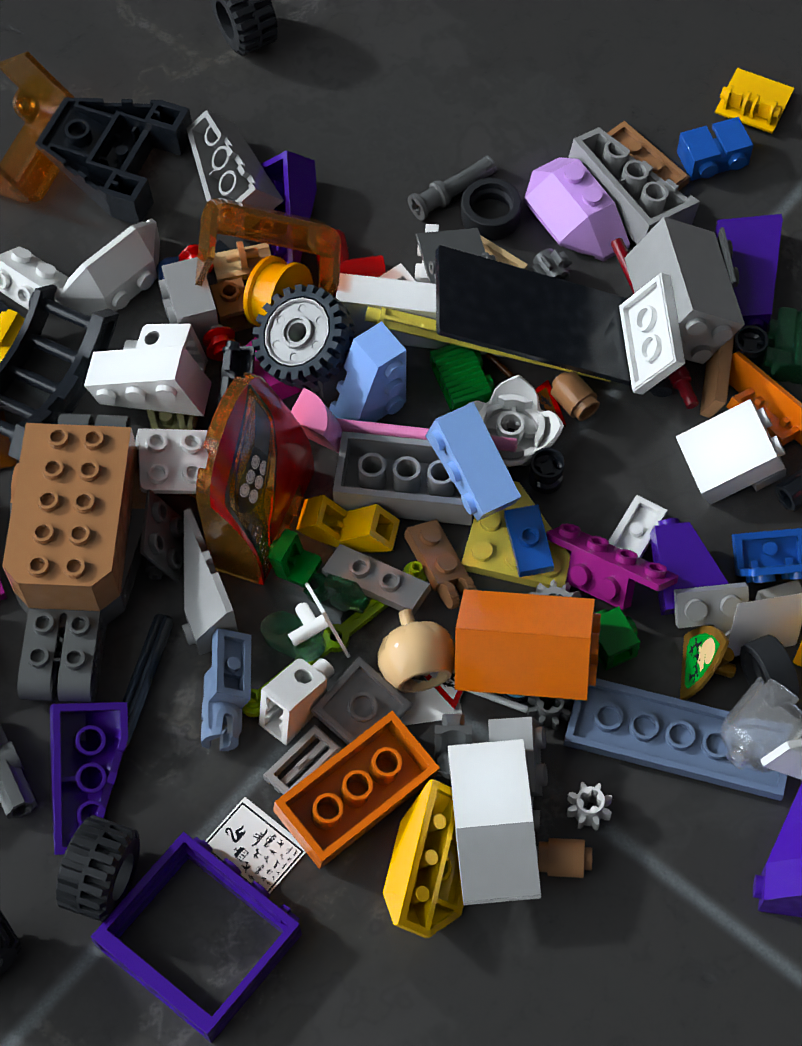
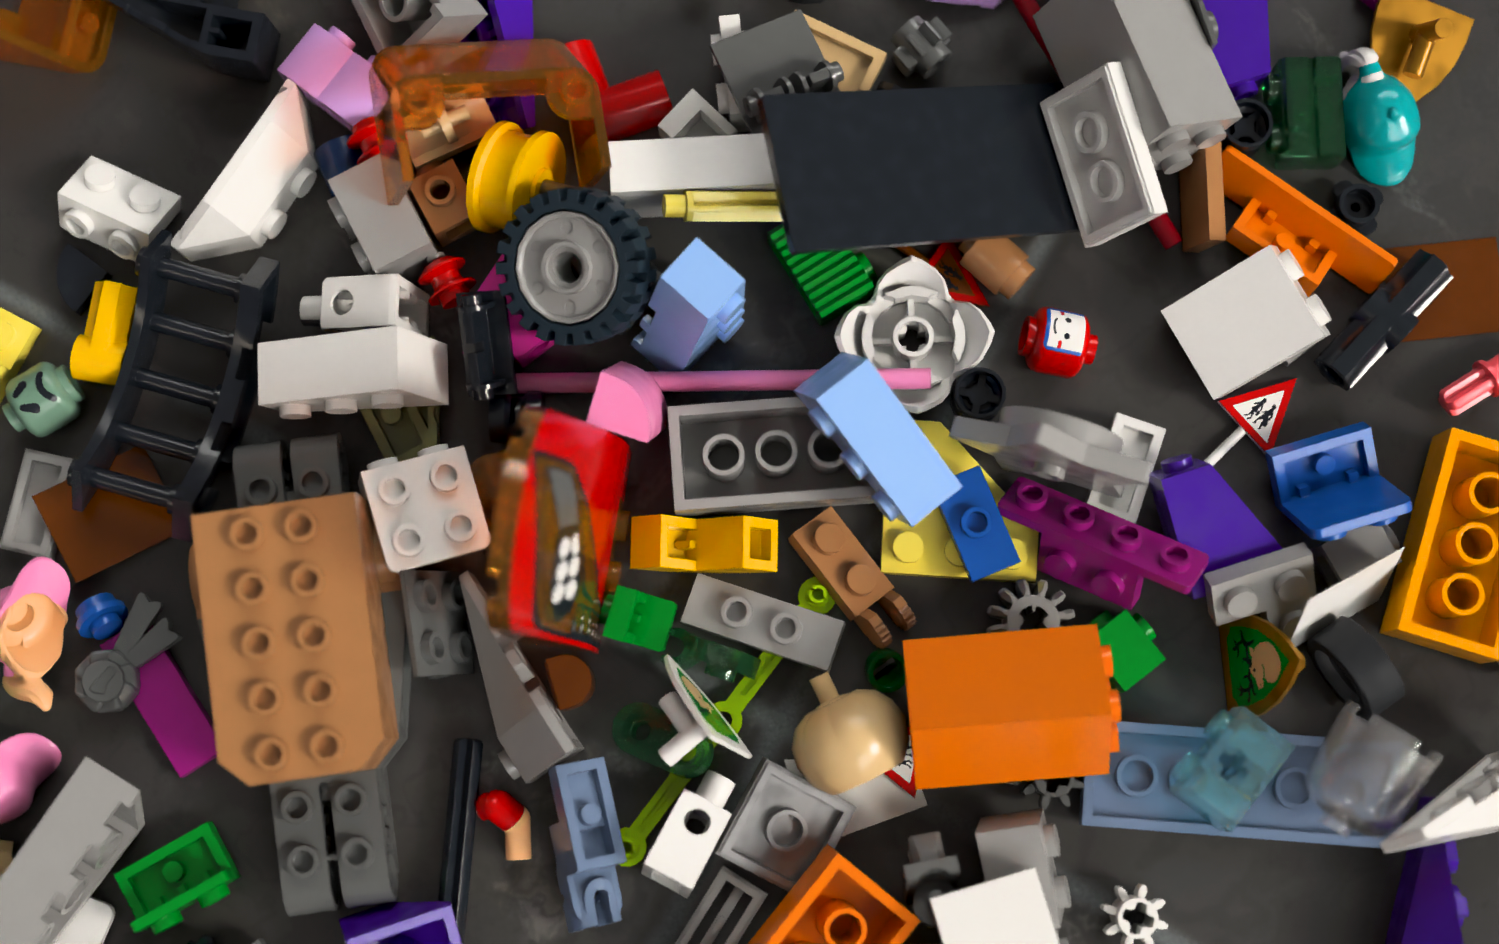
camera: 10 degrees left, 20 degrees up
none -> lavender brick [277,23,398,132]
none -> arm [475,789,532,860]
none -> reddish brown brick [544,655,596,712]
none -> dark green hinge [864,648,906,693]
none -> light grey plate [949,406,1153,498]
none -> red head [1018,306,1098,379]
none -> clear light blue brick [1169,706,1296,832]
none -> piece [1204,378,1297,466]

